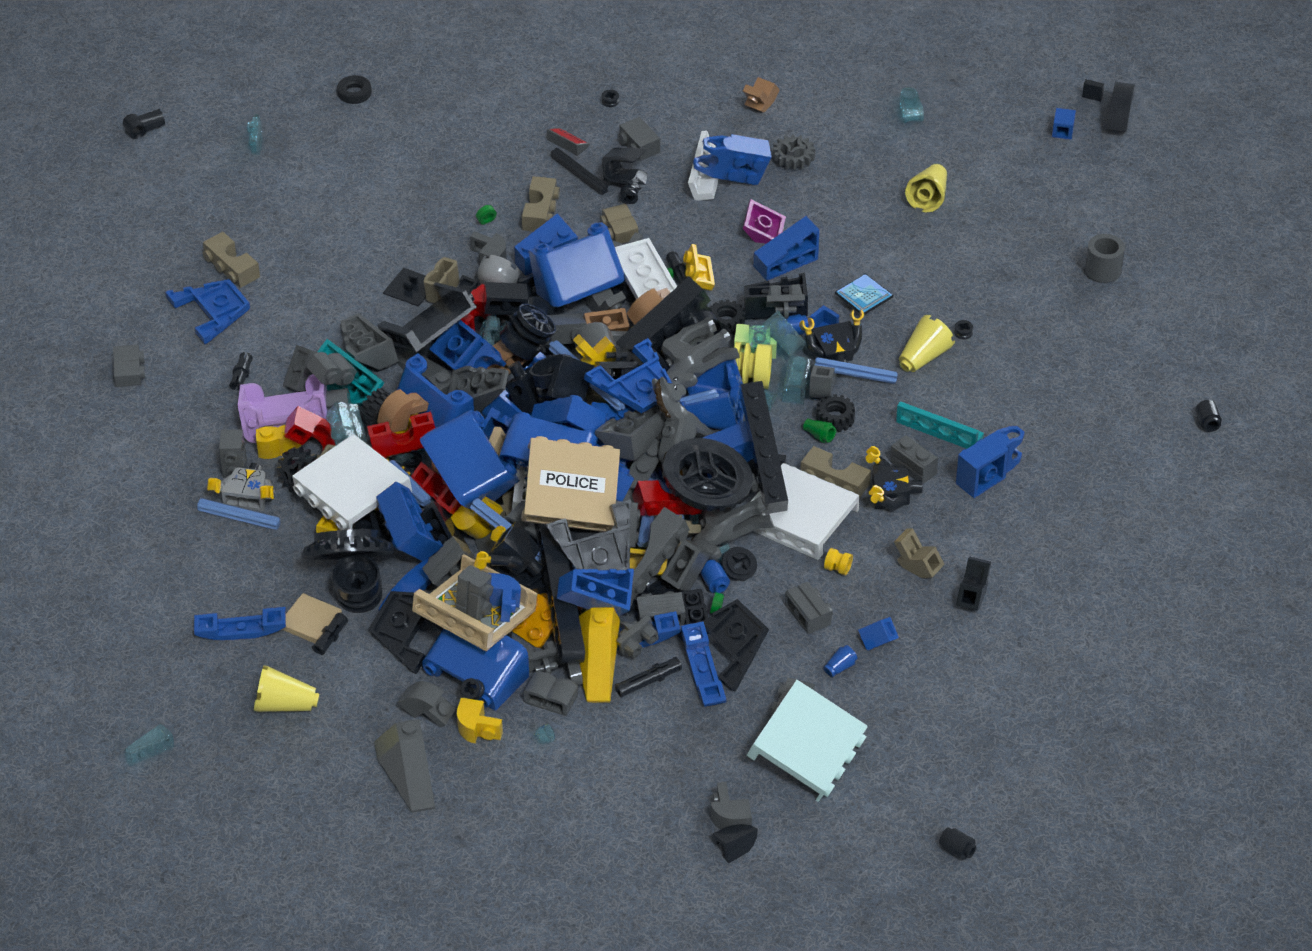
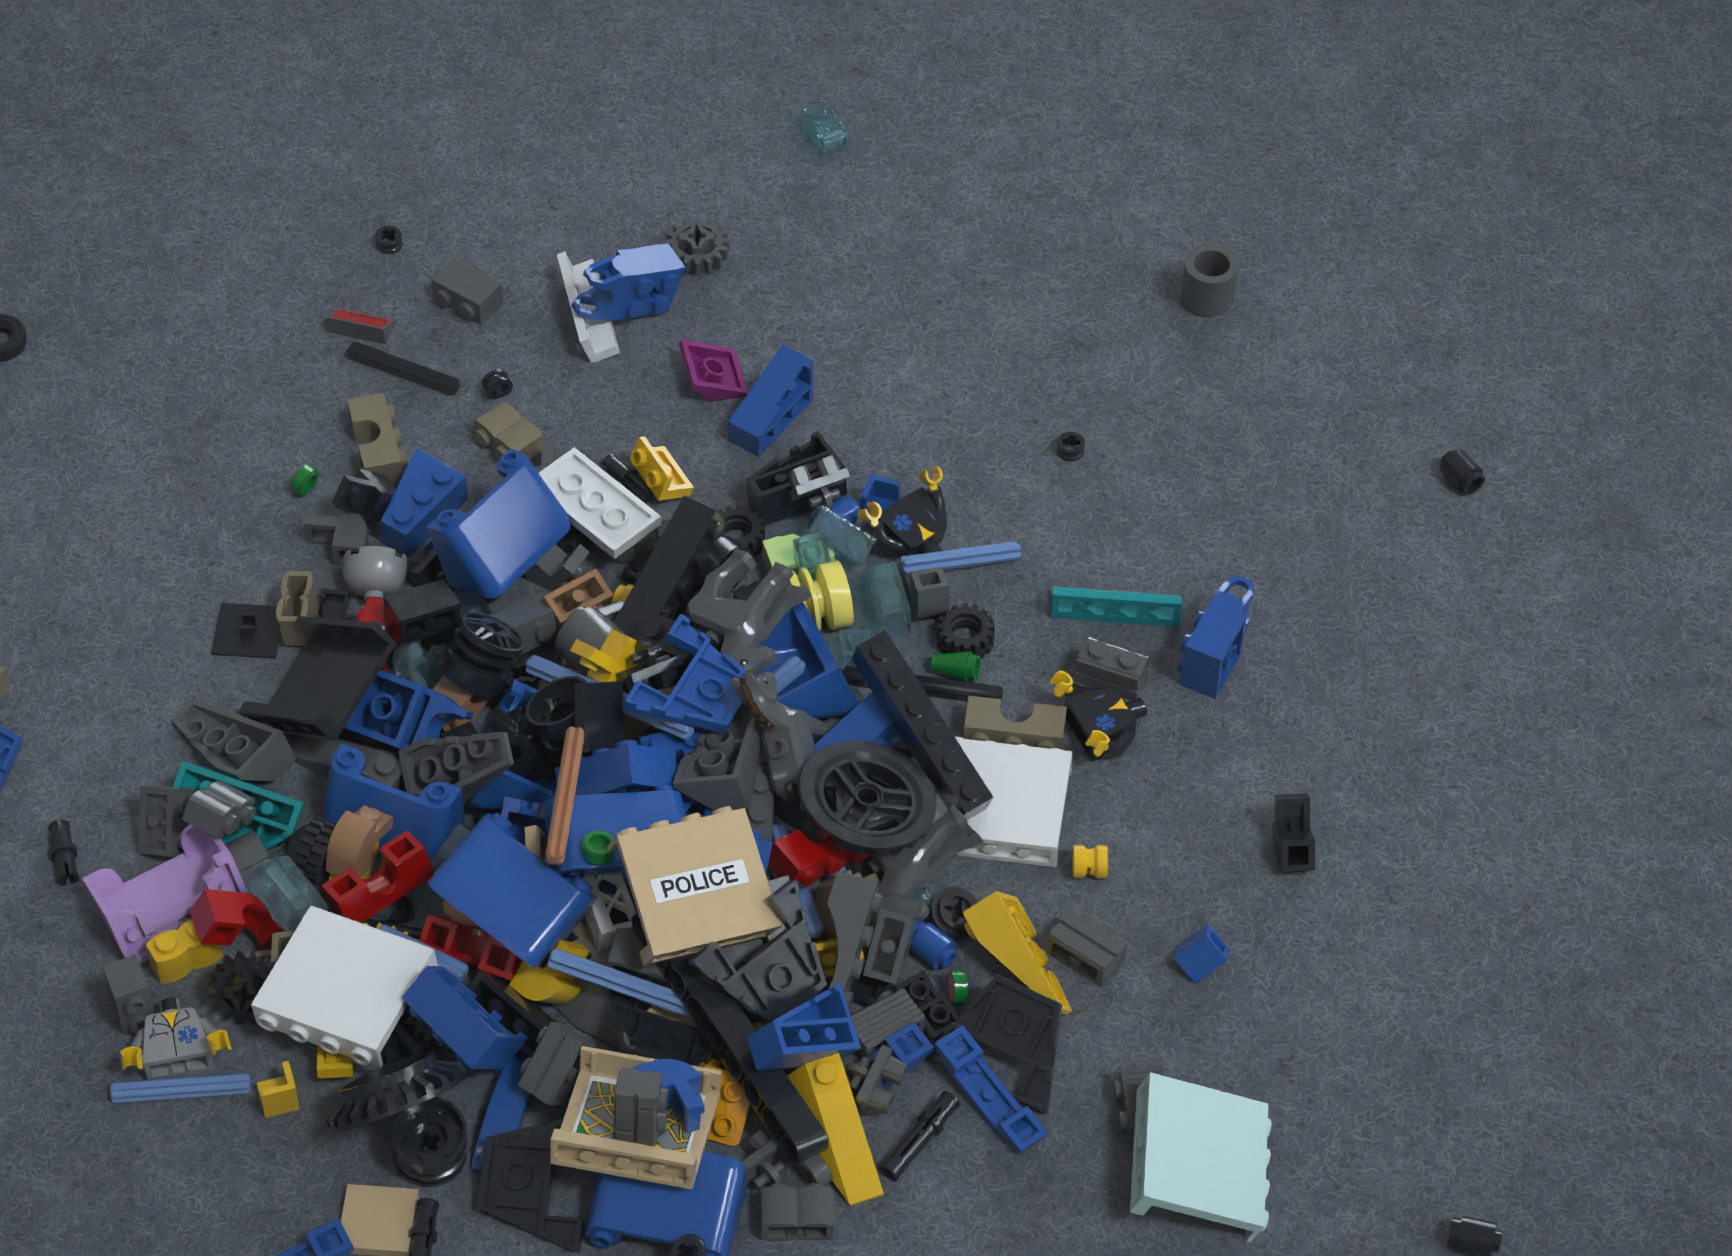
camera: 25 degrees left, 5 degrees up
black torso [474,521,543,576] -> none
black piece [602,148,647,190] -> none
medium nougat brick [627,288,671,325] -> none
medium nougat brick [743,77,780,112] -> none
blue cone [823,645,858,678] -> none
piece [835,273,893,315] -> none
dark tan brick [894,528,945,578] -> none
light yellow cone [899,315,955,372] -> none
light yellow cone [905,164,947,212] -> none
blue brick [1052,108,1076,140] -> none
black tile [1082,79,1104,102] -> none
black arch [1107,82,1135,132] -> none
none -> yellow panel [257,1060,300,1118]
none -> black brick [331,469,396,521]
none -> nougat axle [545,726,584,865]
none -> green tile [581,830,616,865]
none -> black axle [843,665,1003,702]
none -> yellow wedge [962,891,1073,1015]

